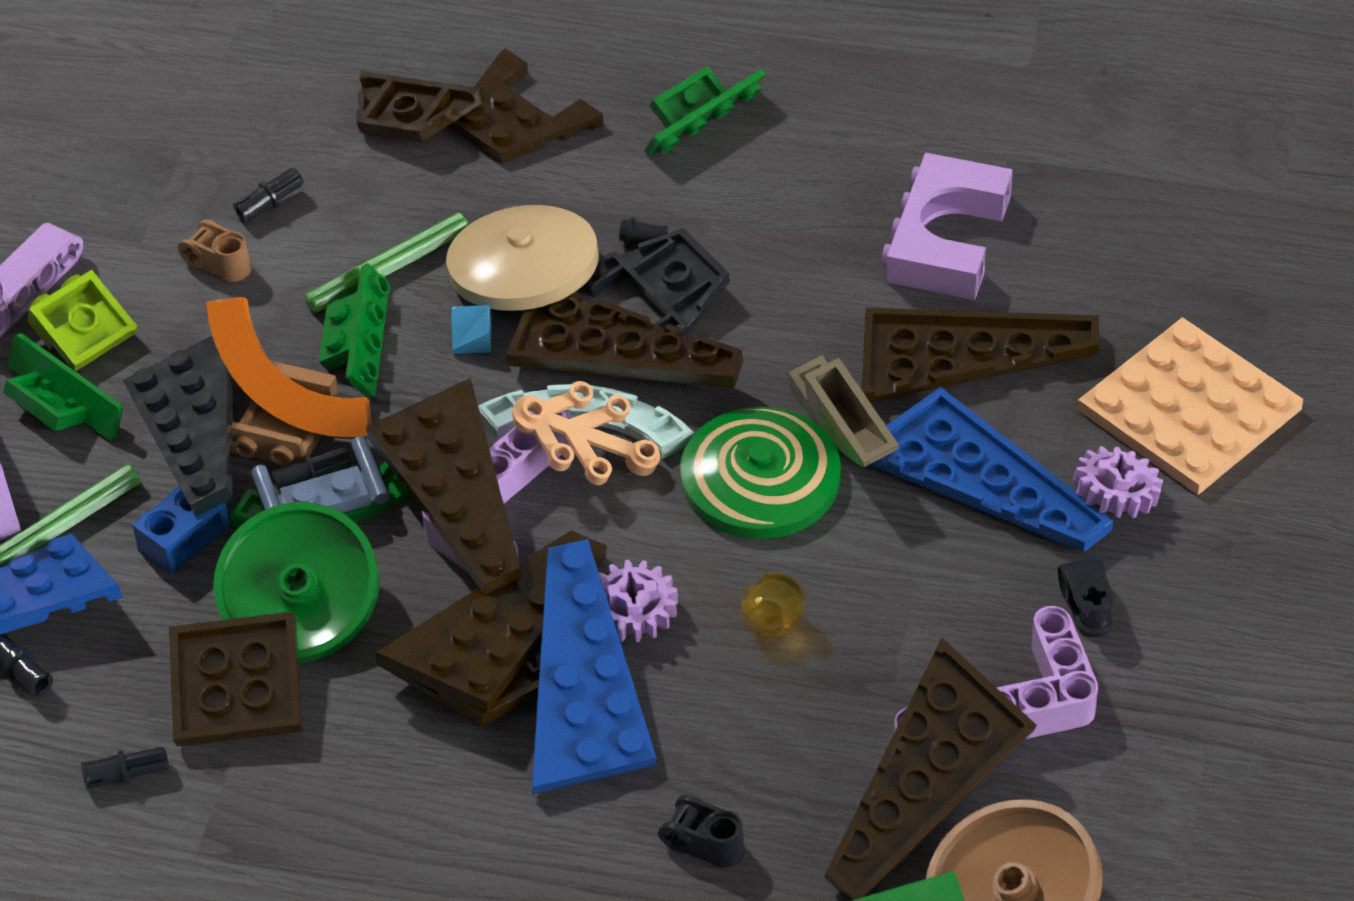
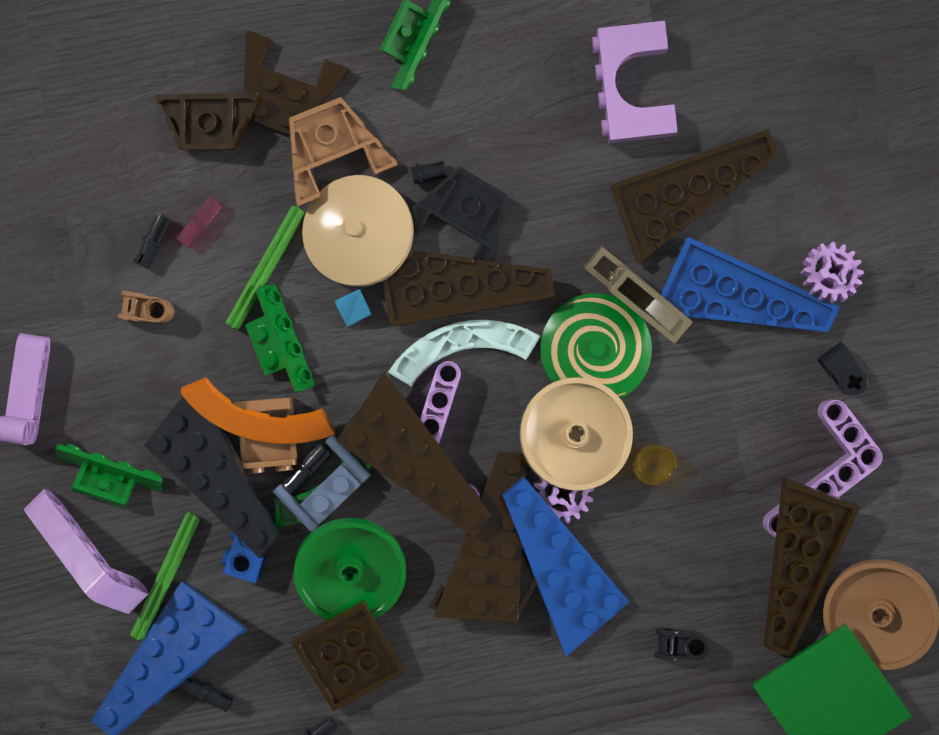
camera: 30 degrees left, 40 degrees up
lime plate [27,270,138,372] -> none
light nougat plant [512,381,660,485] -> none
light nougat plate [1077,317,1303,495] -> none
none -> clear pink axle [176,196,222,248]
none -> medium nougat wing [289,97,398,207]
none -> tan dish [520,377,633,491]

